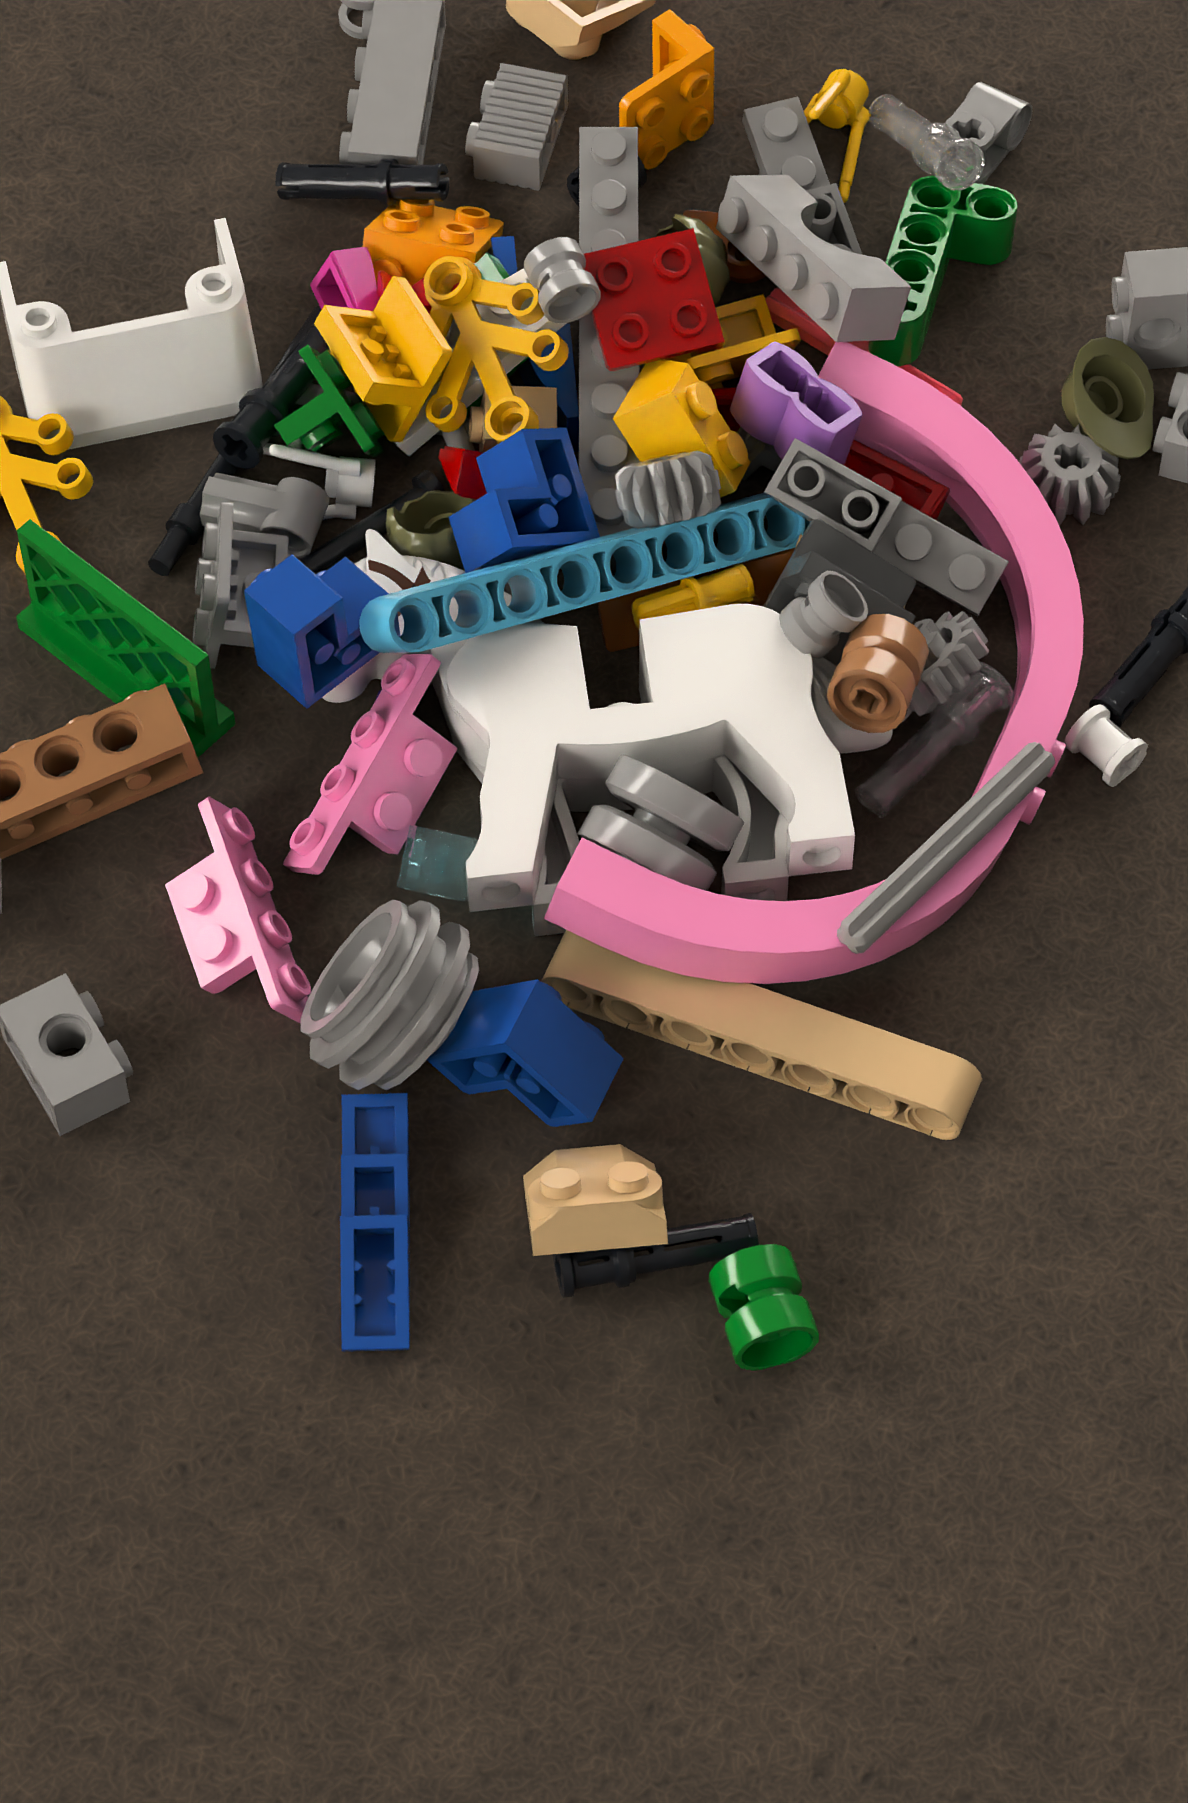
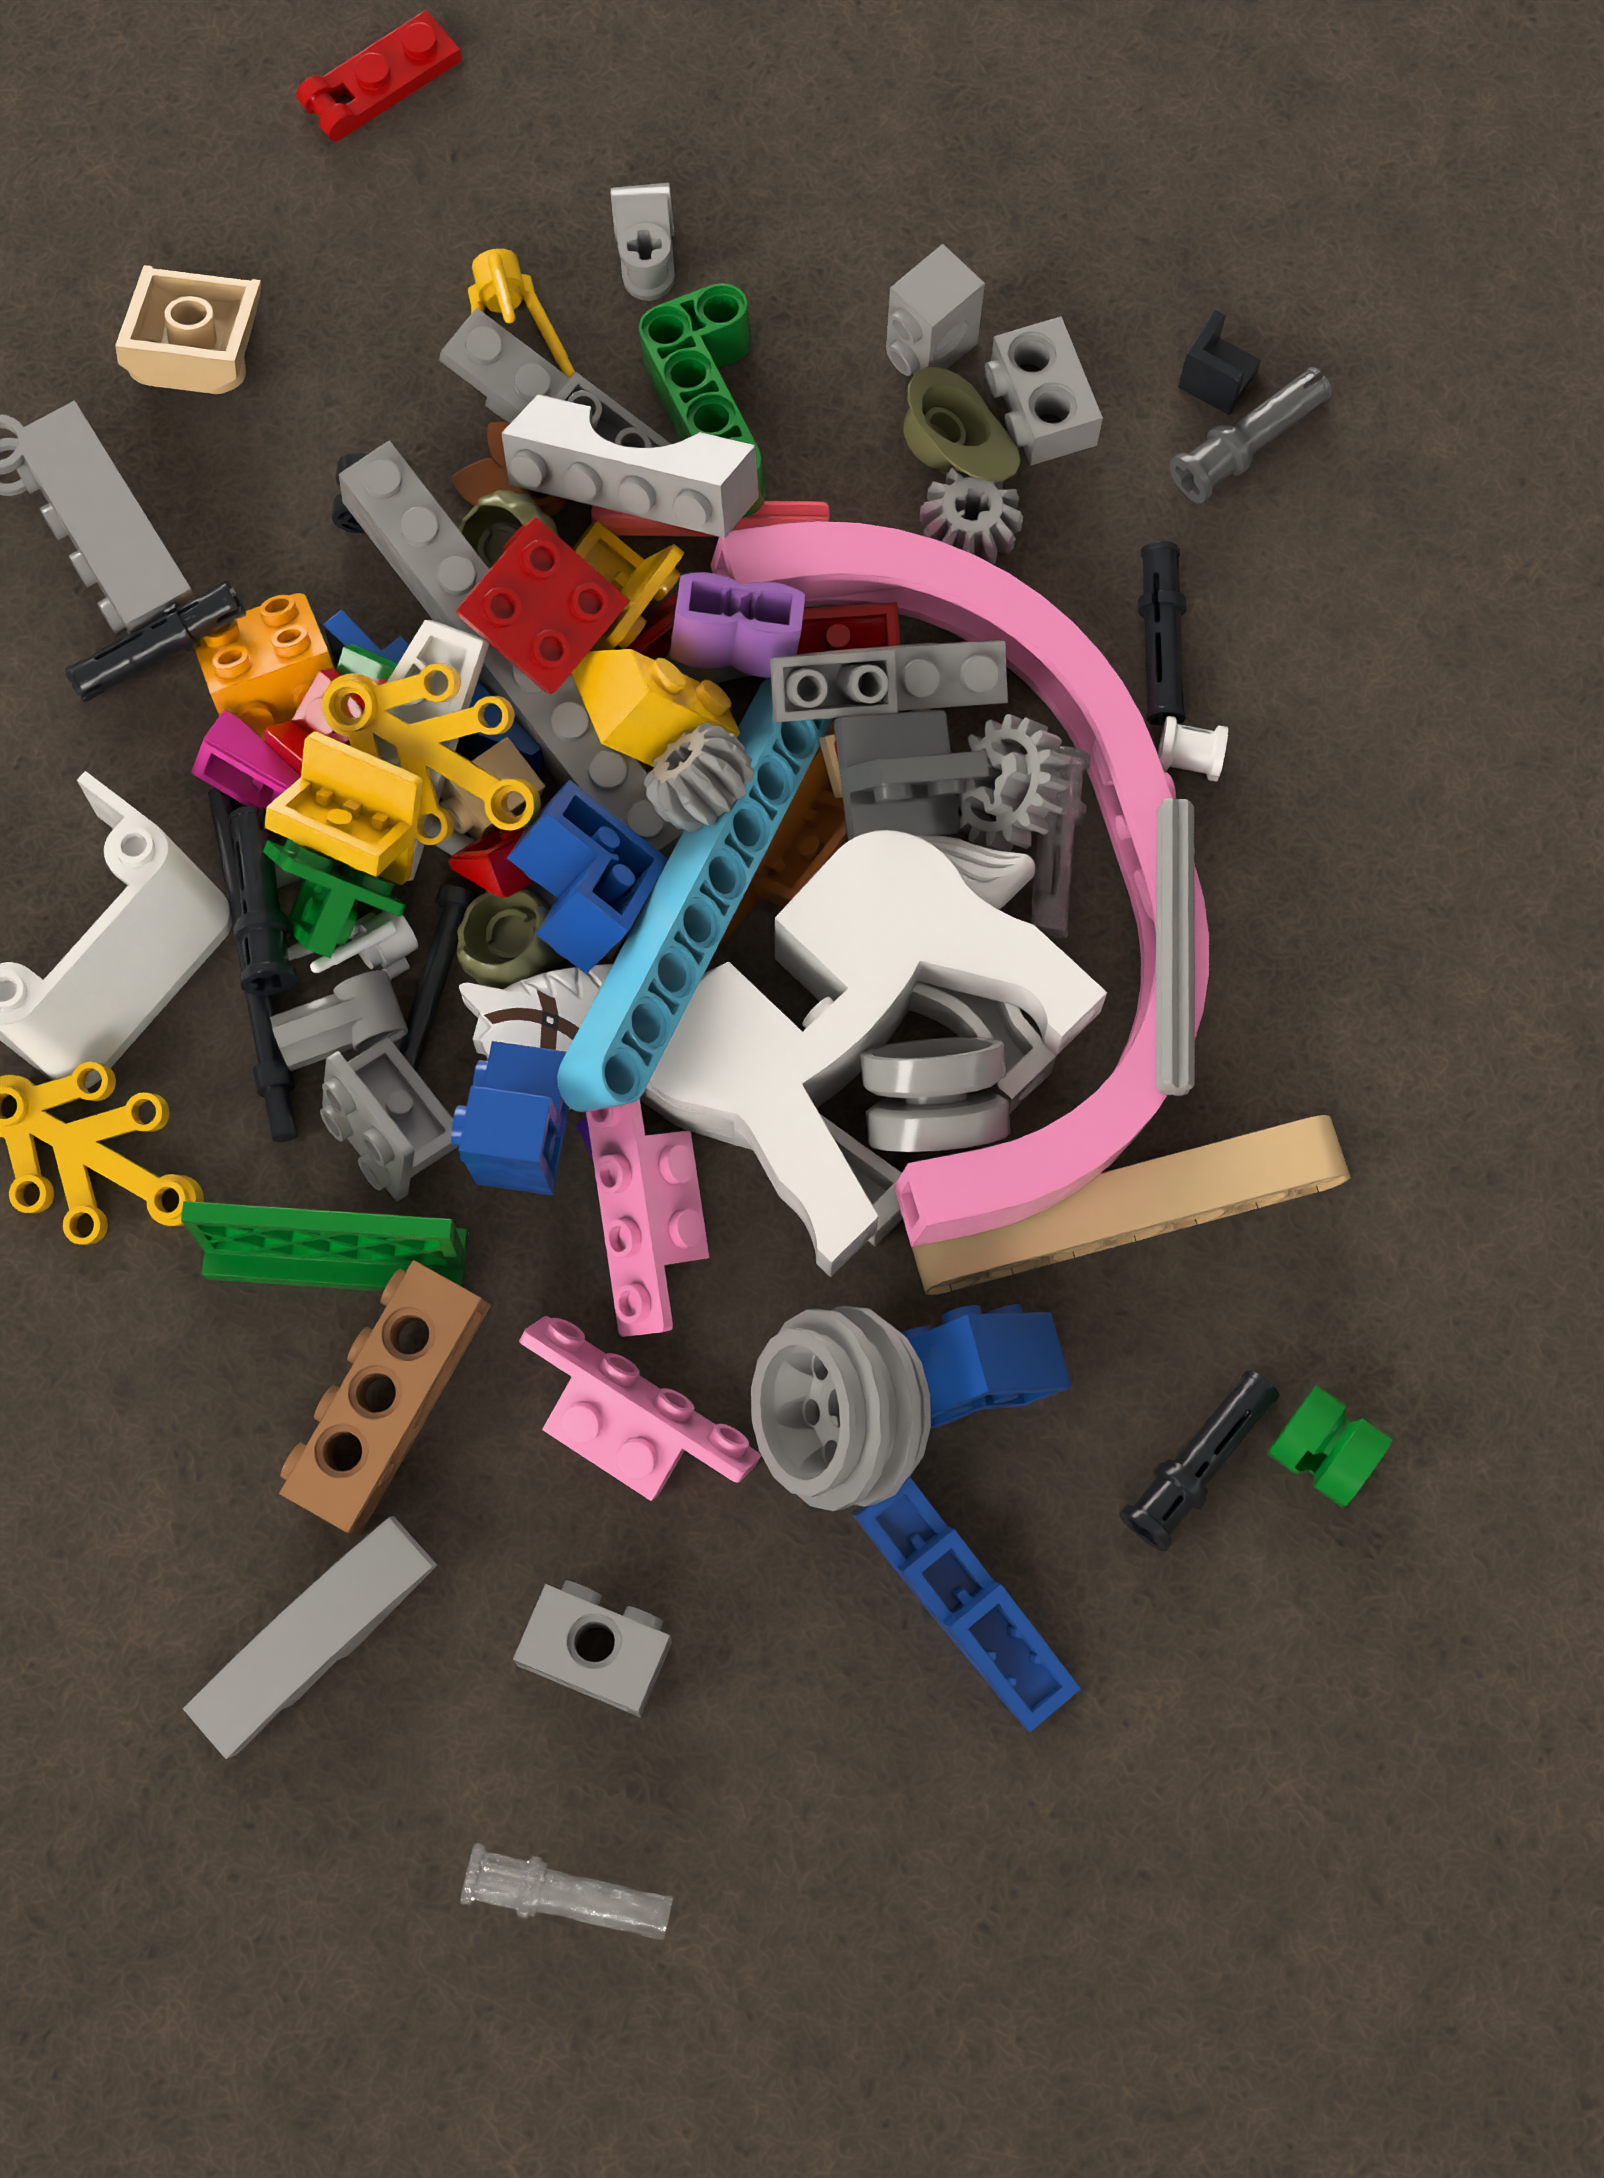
camera: 40 degrees left, 15 degrees up
clear light blue bracket [397,826,478,901] -> none
light grey brick [465,63,568,191] -> none
tan slope [523,1144,668,1256] -> none
light grey wheel [524,237,601,323] -> none
light orange bracket [619,9,714,170] -> none
yellow axle [631,564,755,630] -> none
light grey wheel [779,570,868,659] -> none
medium nougat wheel [827,614,929,733] -> none
clear pin [869,94,985,190] -> none

